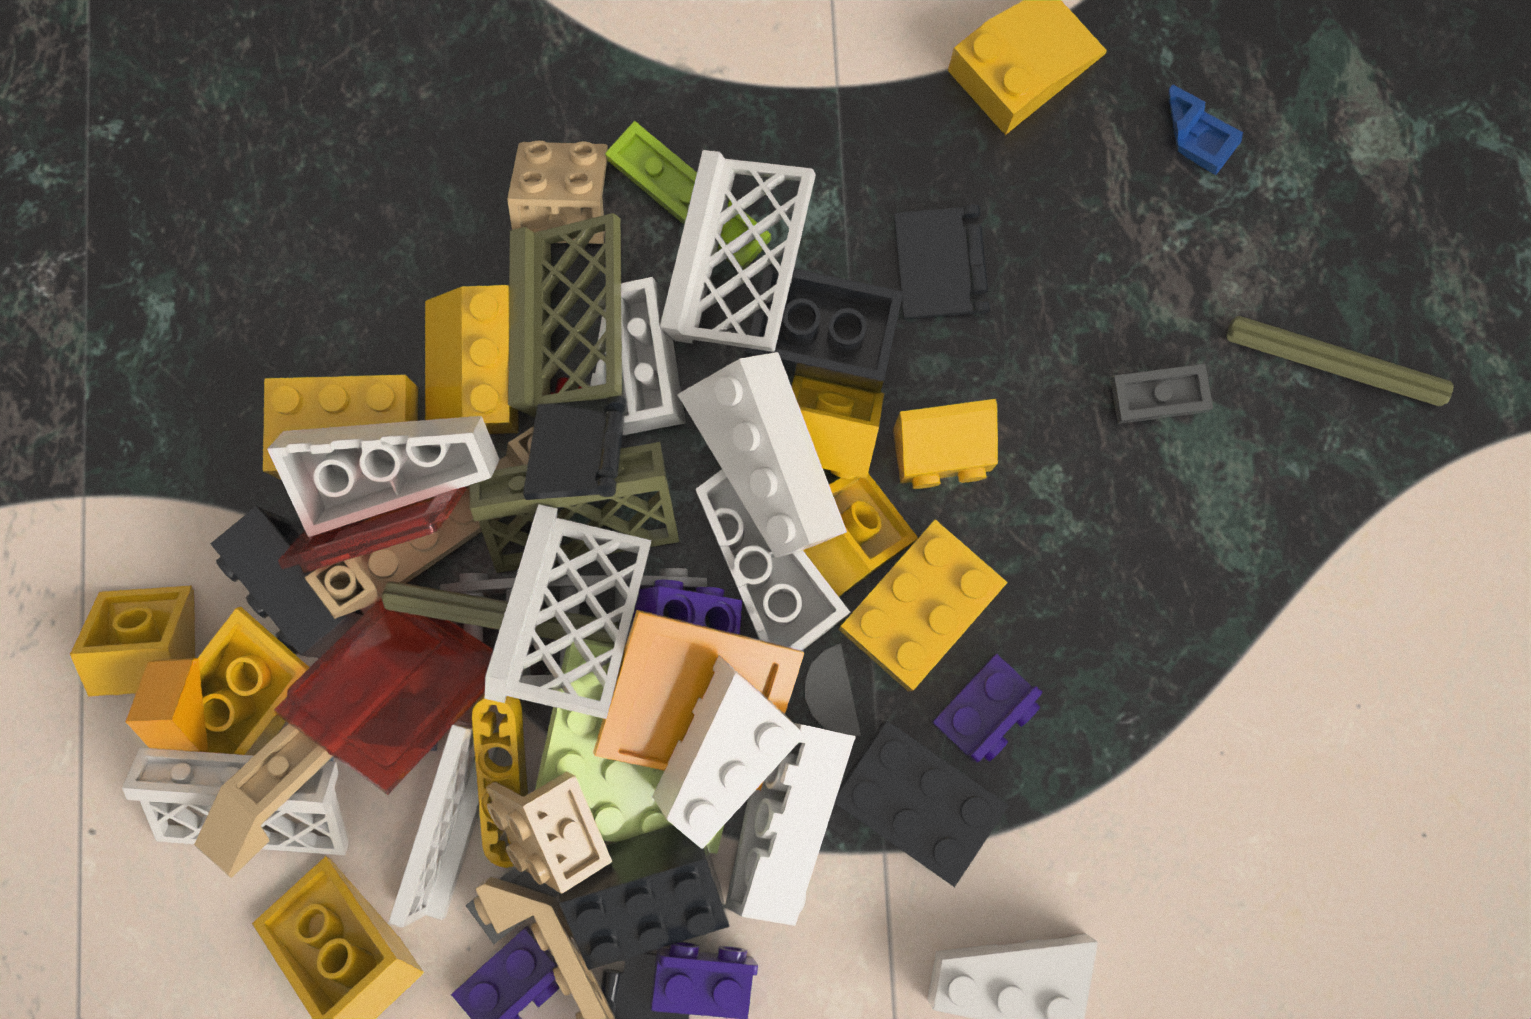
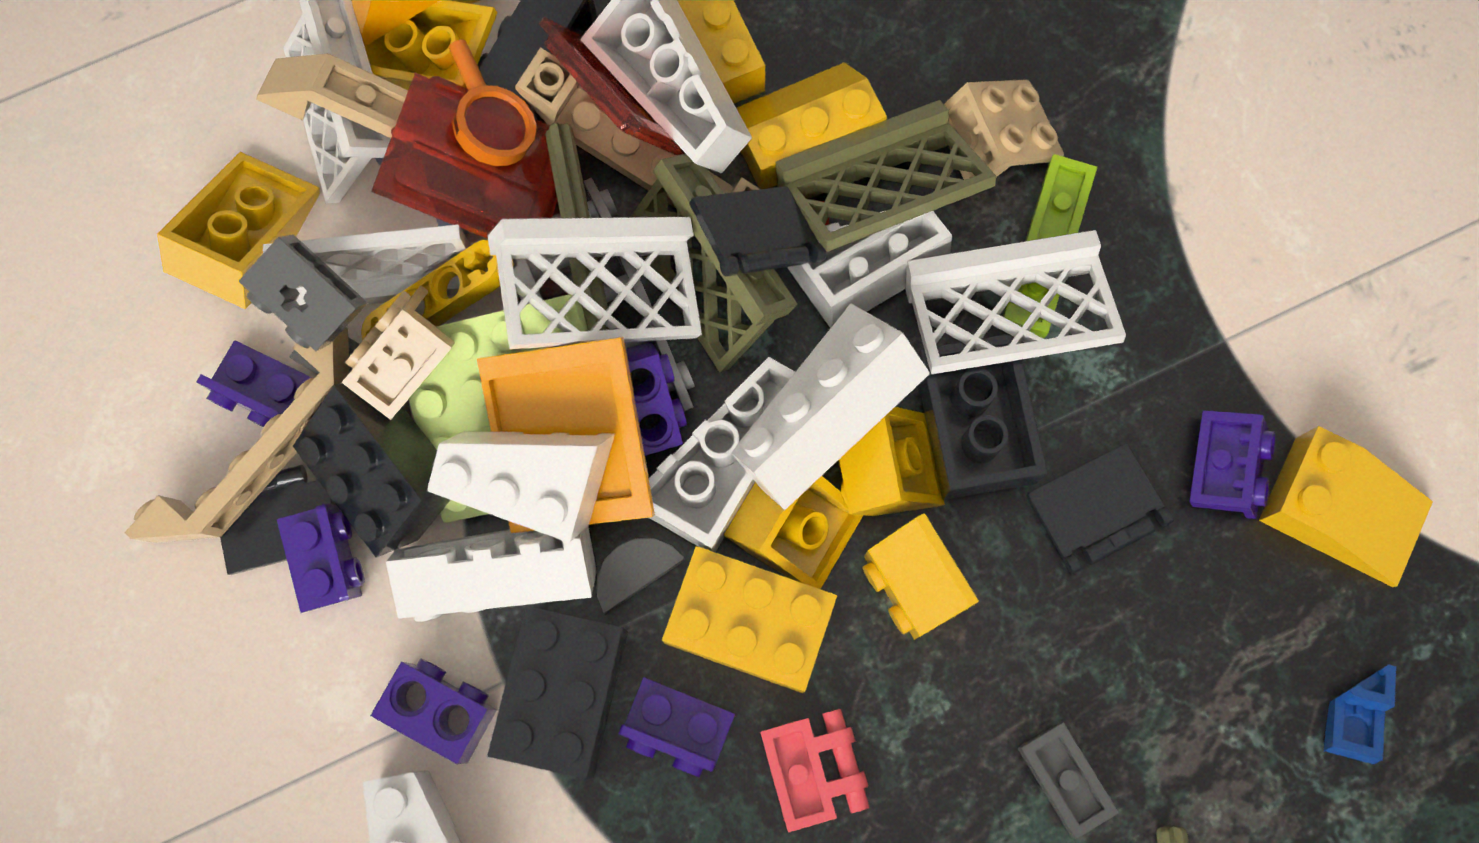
camera: 70 degrees right, 5 degrees down
none -> dark grey brick [238,234,368,351]
none -> dark purple brick [370,658,497,764]
none -> piece [449,39,537,166]
none -> coral plate [760,709,870,832]
none -> dark purple bracket [1190,410,1275,519]

